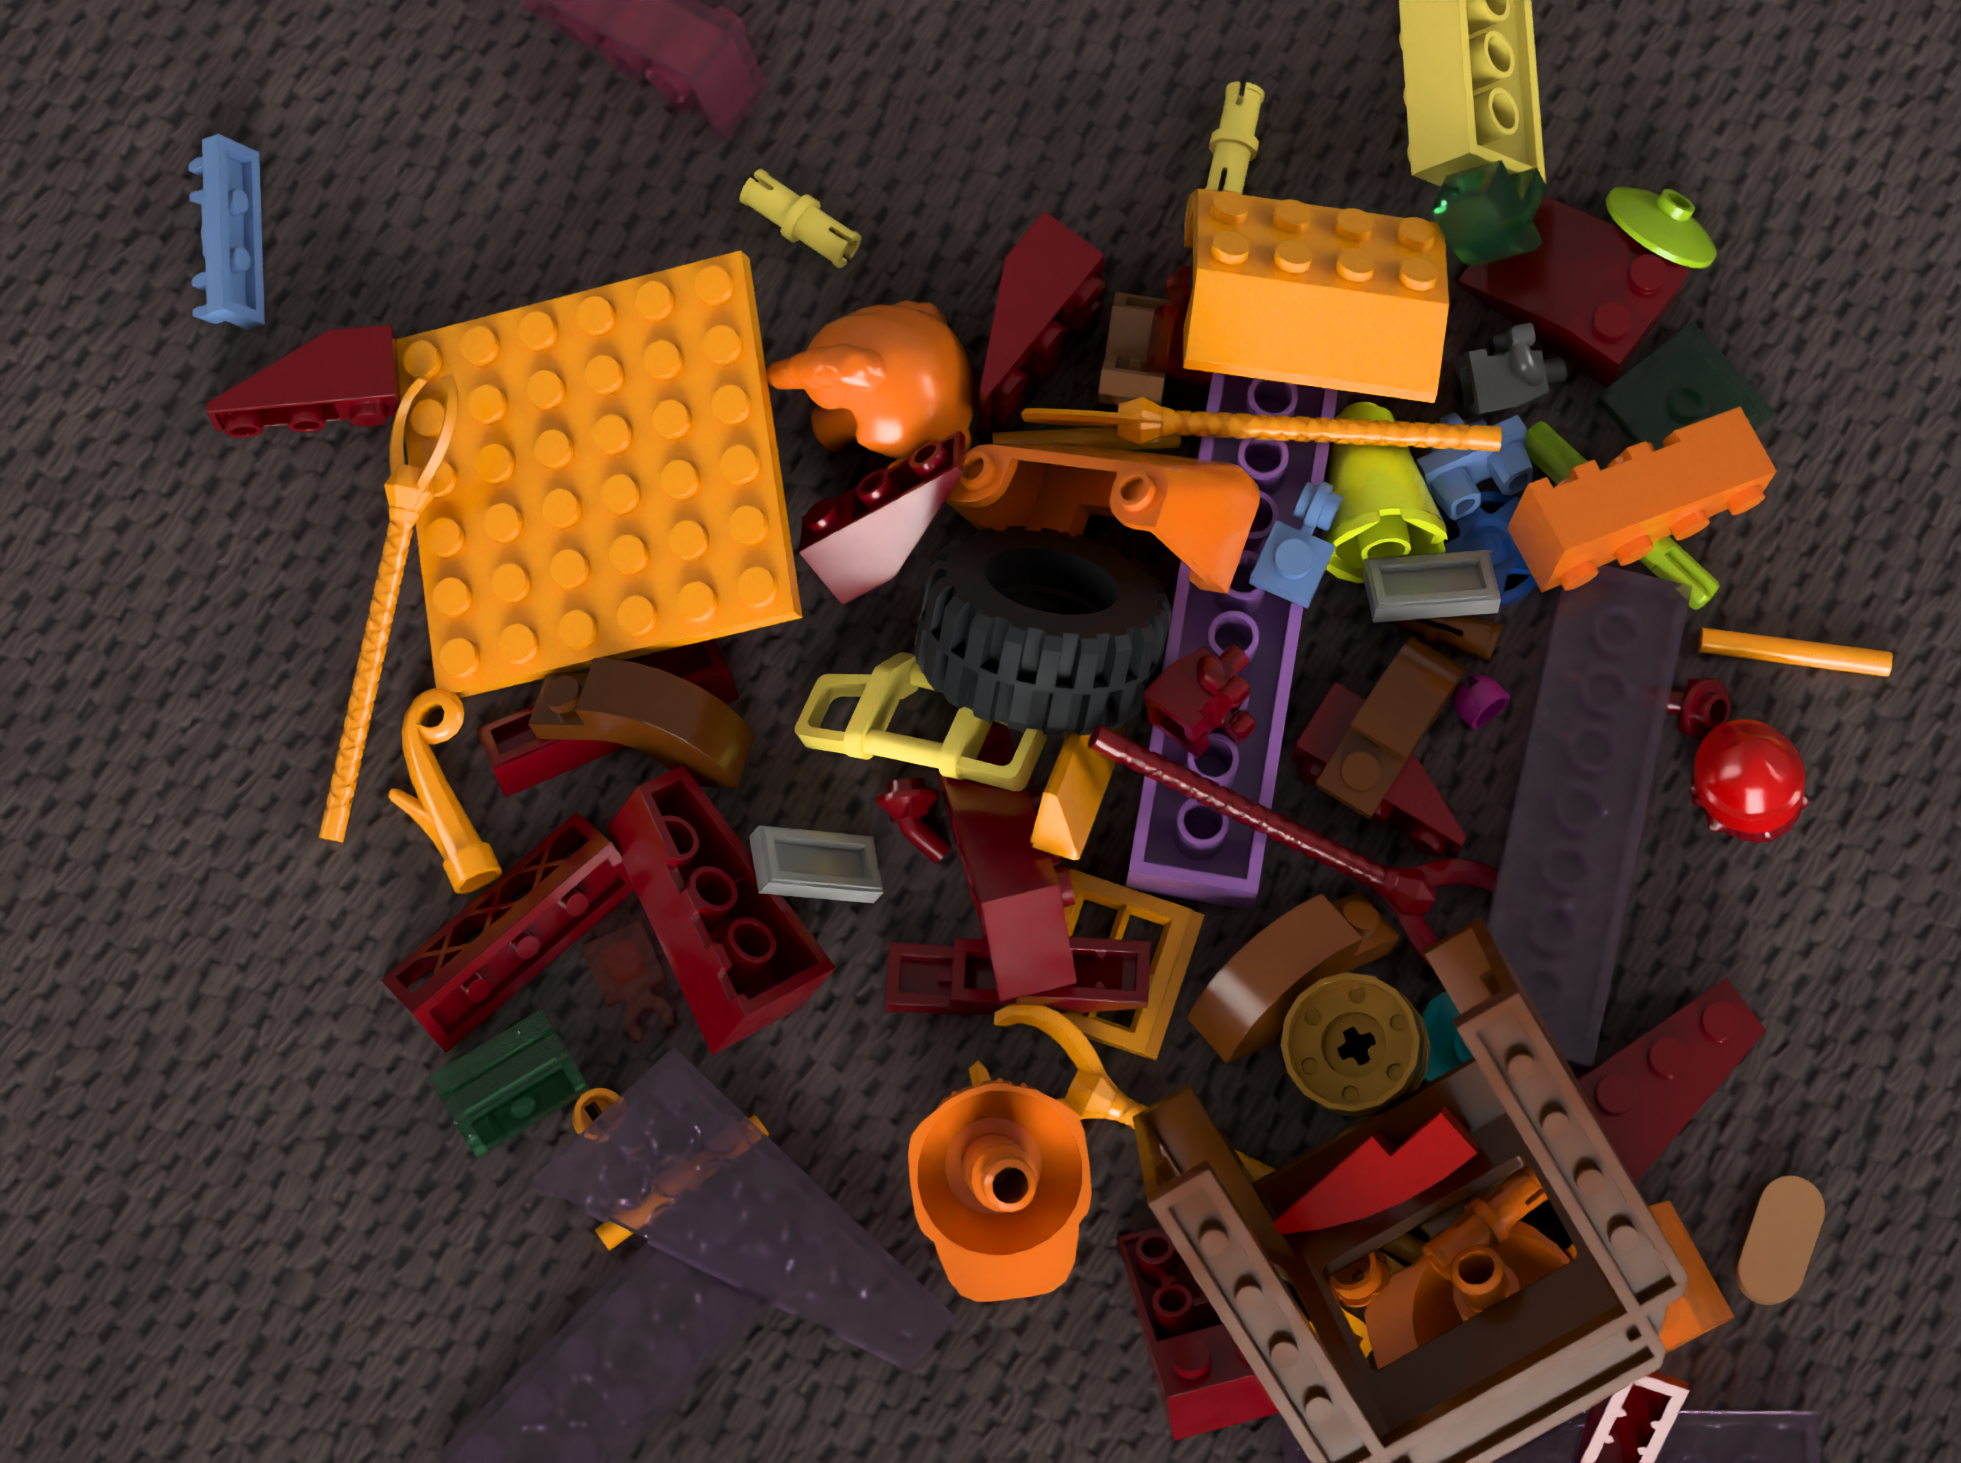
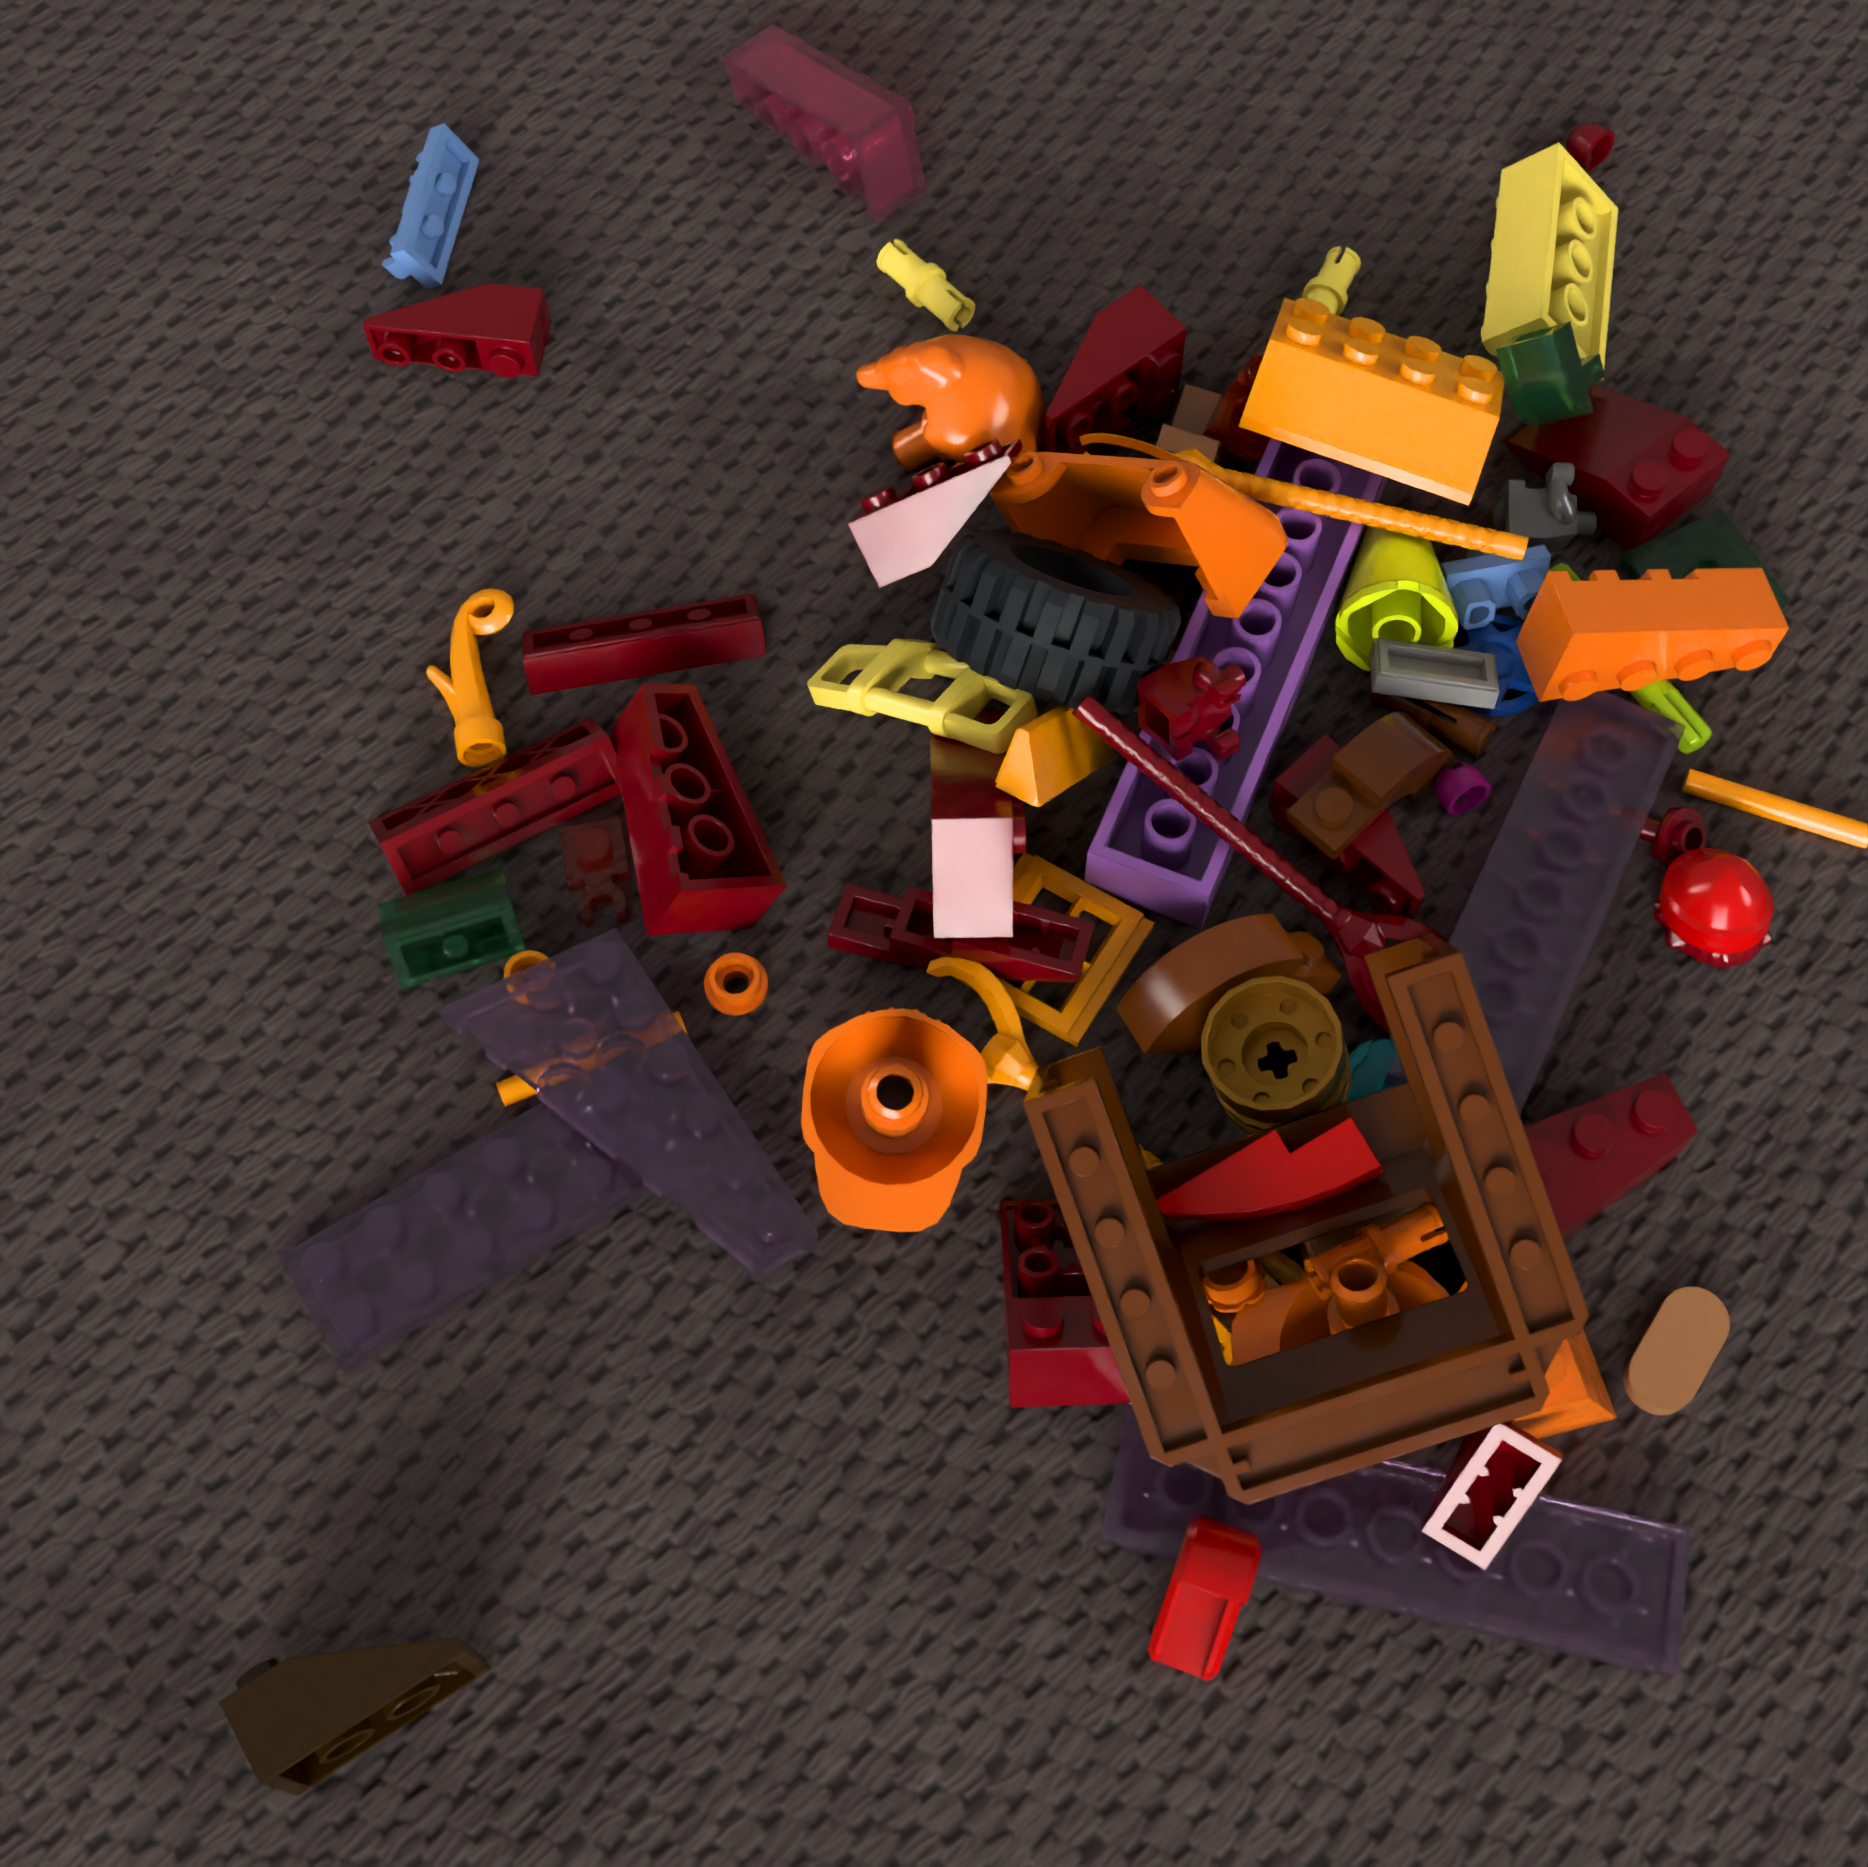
camera: 15 degrees right, 10 degrees down
light orange piece [318,375,459,843] -> none
light orange plate [396,250,803,698] -> none
reddish brown arch [528,658,755,787] -> none
light grey tile [749,825,884,903] -> none
dark red plate [875,778,951,864] -> none
medium blue plate [1249,481,1343,609] -> none
lime dish [1606,187,1717,268] -> none
none -> orange plate [704,953,768,1016]

